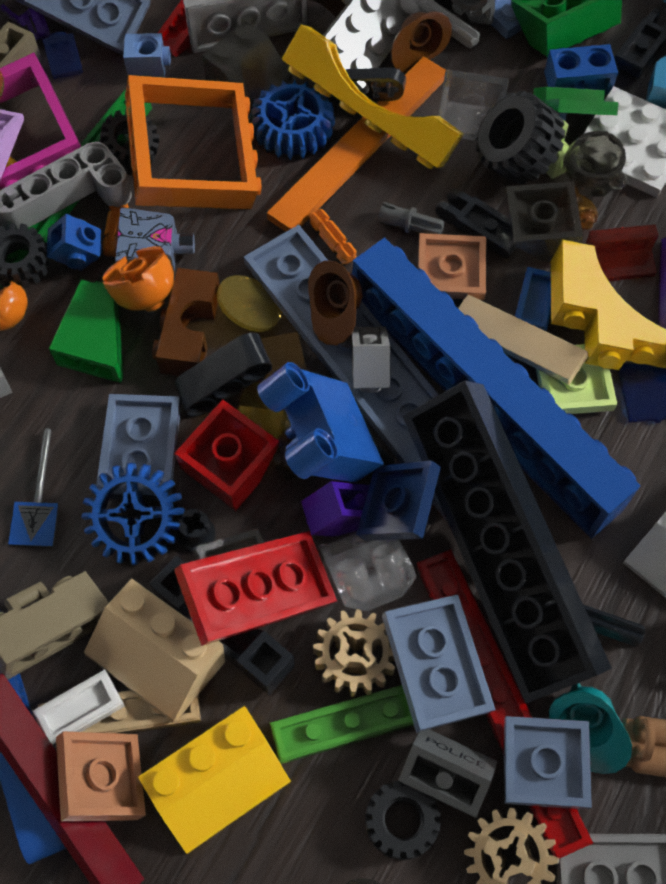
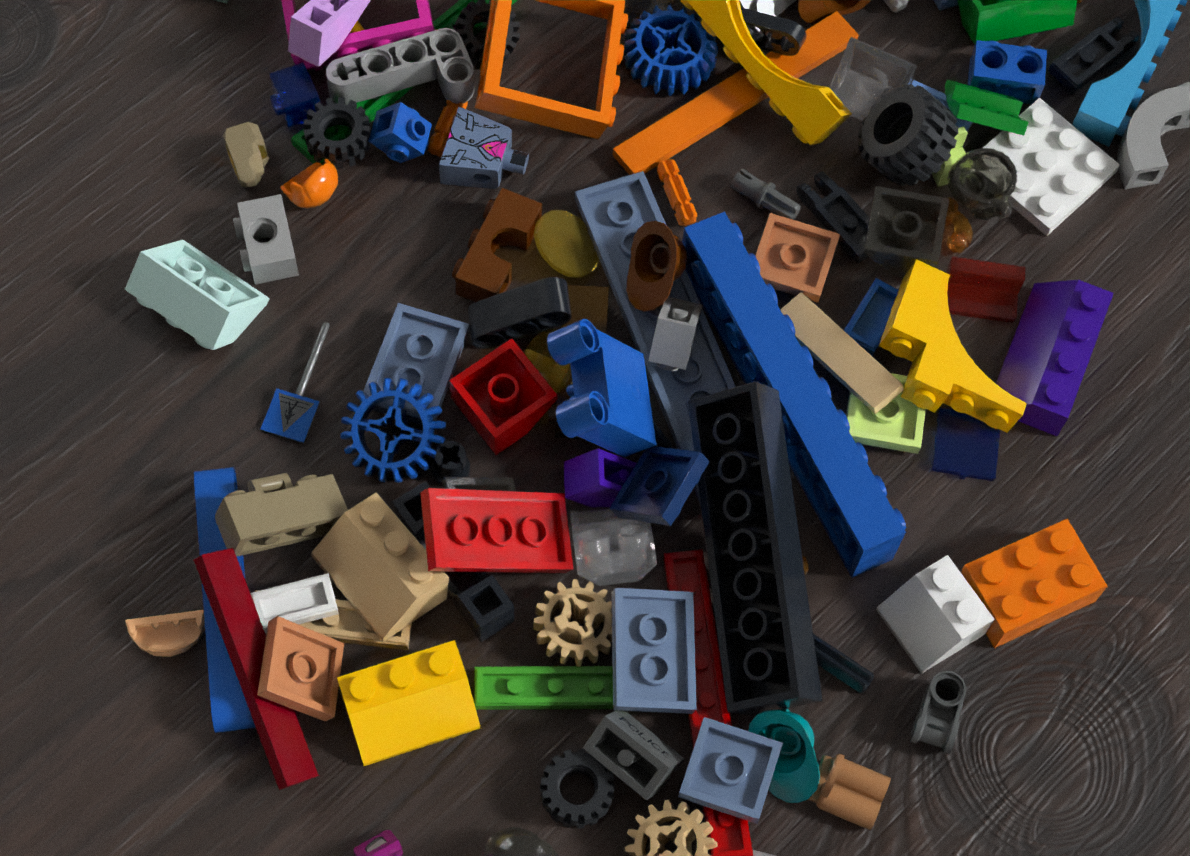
camera: 10 degrees right, 0 degrees up
green slope [49,280,124,383] -> none
orange cylinder [102,246,174,312] -> none

